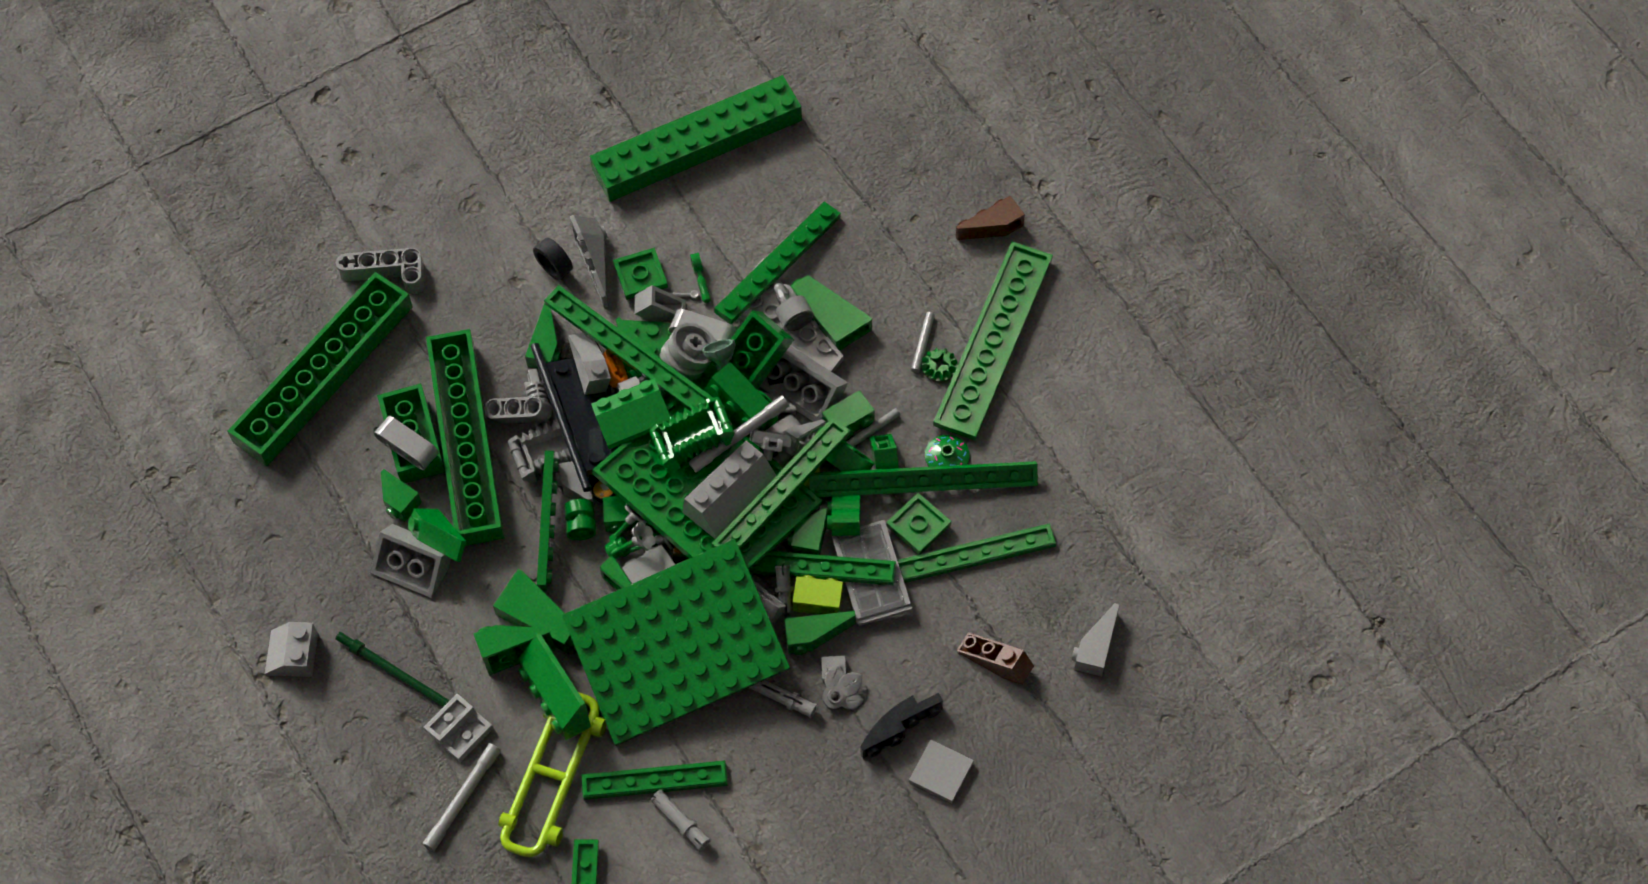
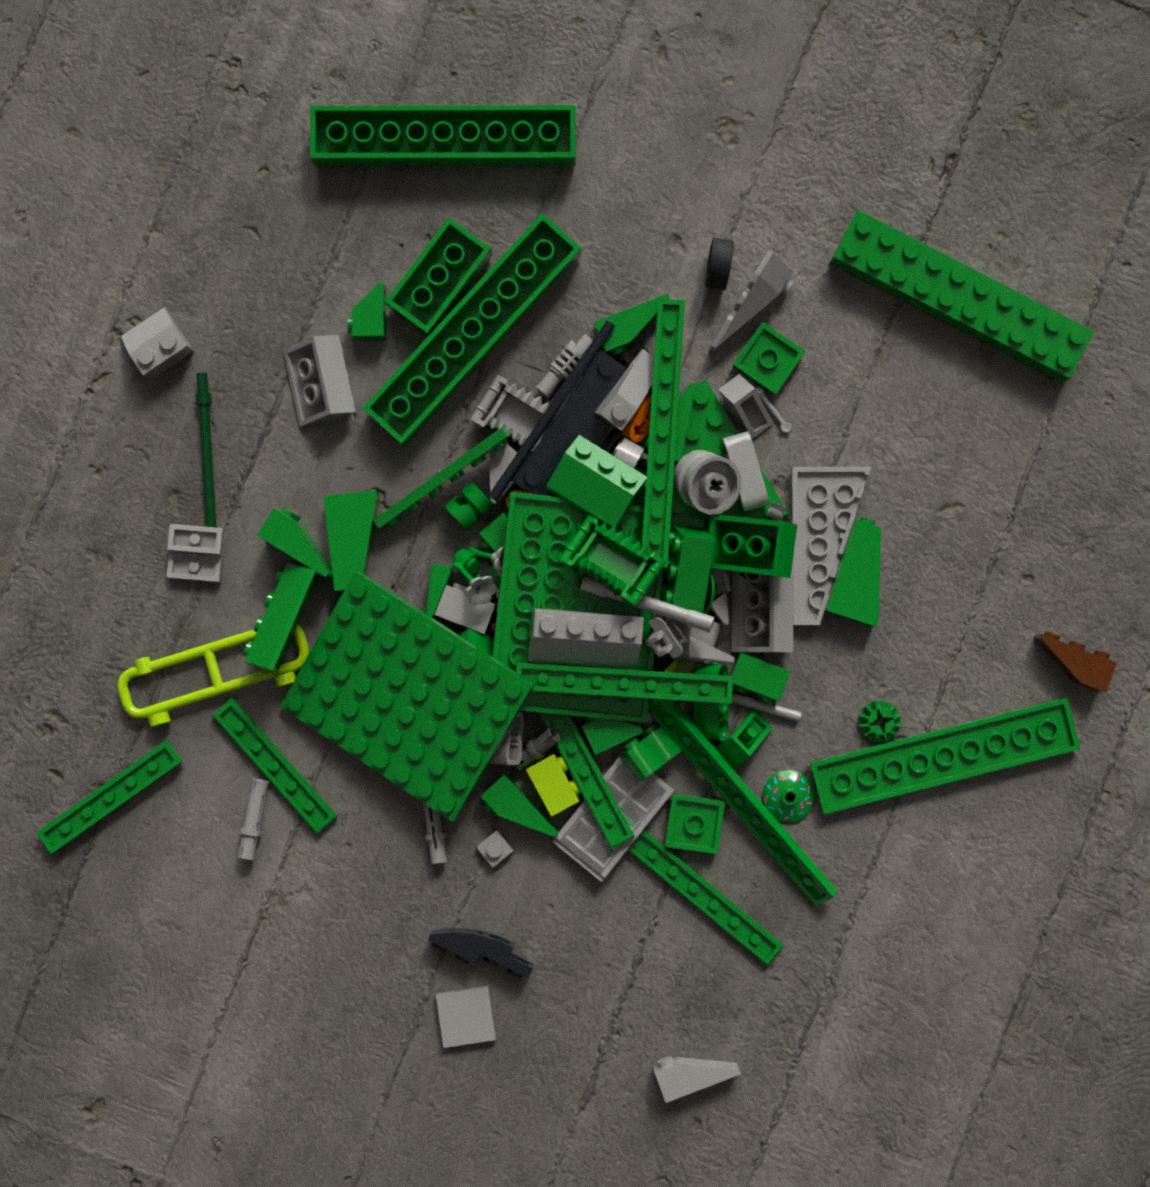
camera: 55 degrees right, 25 degrees up
light grey beam [336,248,425,295] -> none
light grey beam [373,416,439,470] -> none
green slope [408,508,466,562] -> none
light grey piece [422,743,501,852] -> none
light grey beam [484,397,552,424] -> none
green piece [690,253,711,303] -> none
sand green piece [702,339,736,369] -> none
green plate [714,201,841,325] -> none
light grey piece [774,283,814,331] -> none
light grey plate [822,664,863,710] -> none
light grey bar [911,312,935,373] -> none
reddish brown slope [956,632,1034,685] -> none

